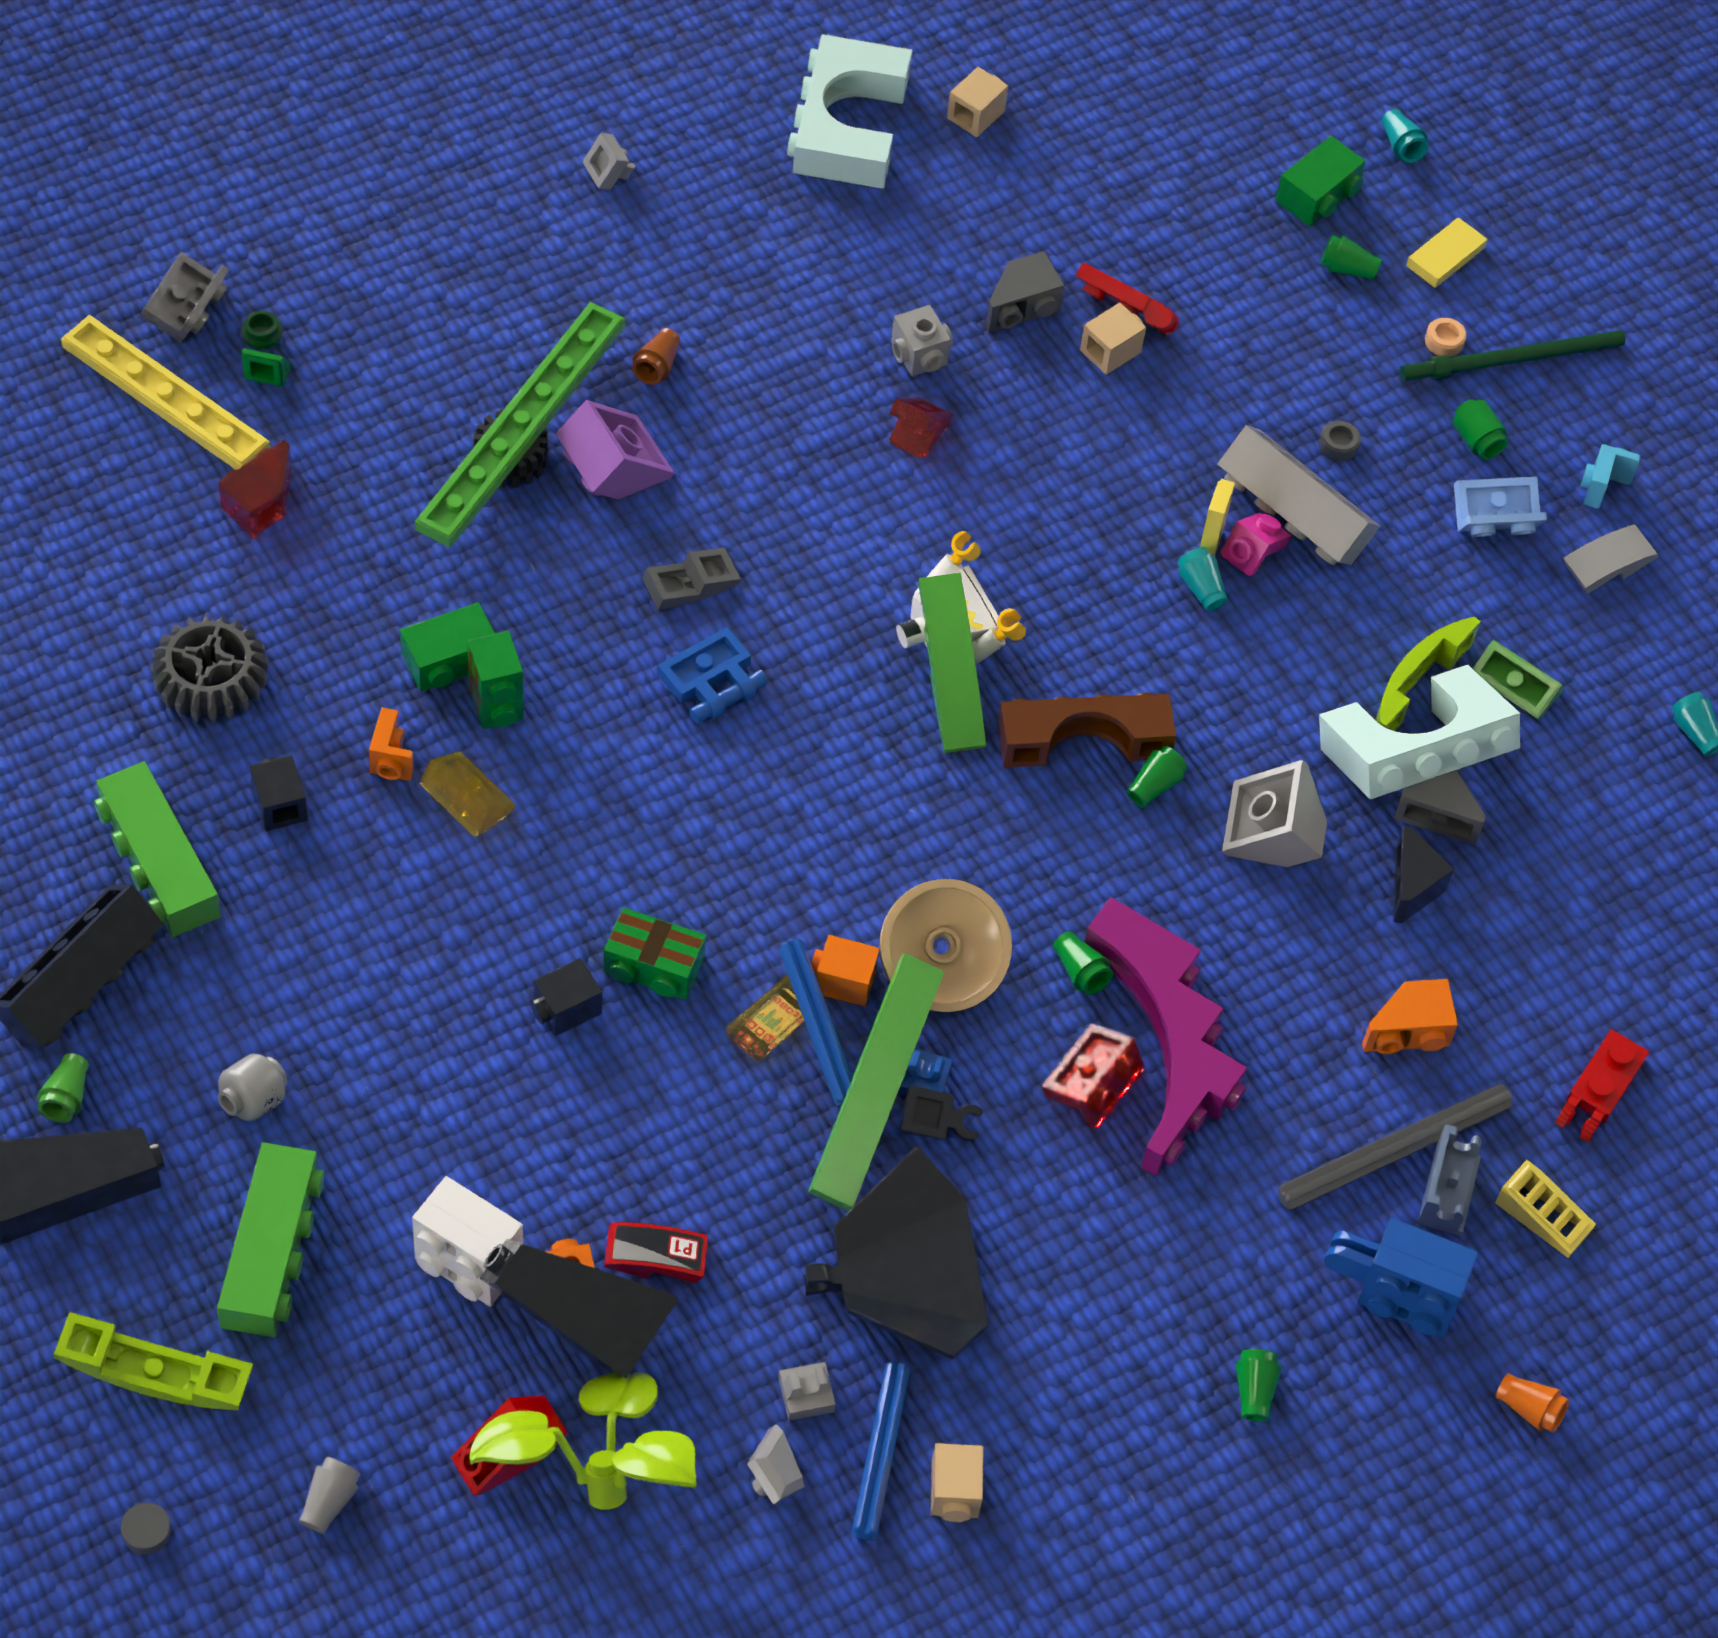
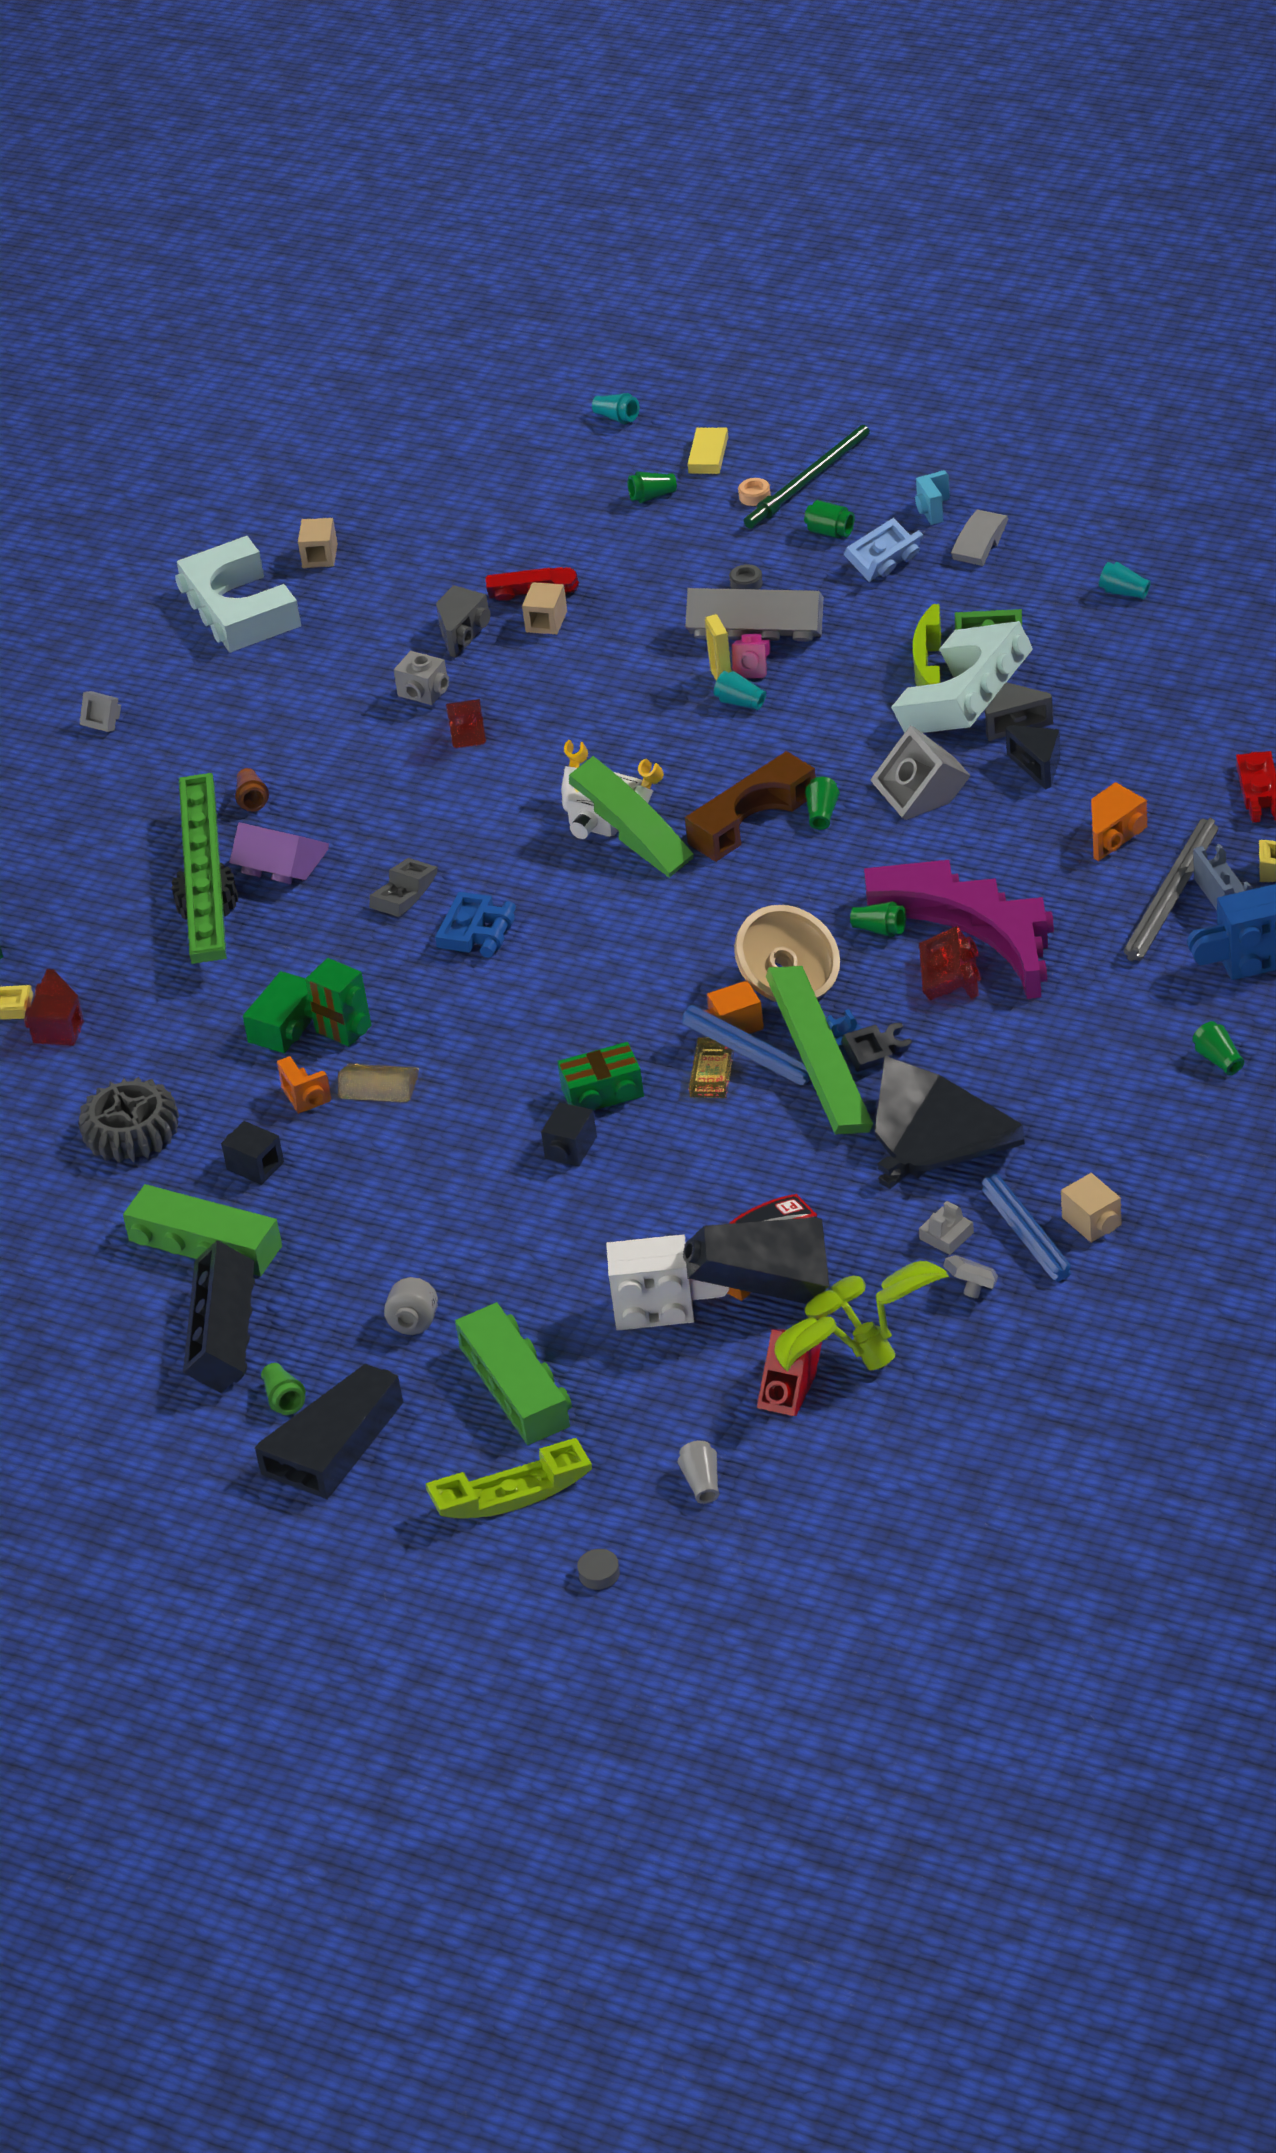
camera: 25 degrees left, 15 degrees down
green brick [1275,135,1366,227] -> none

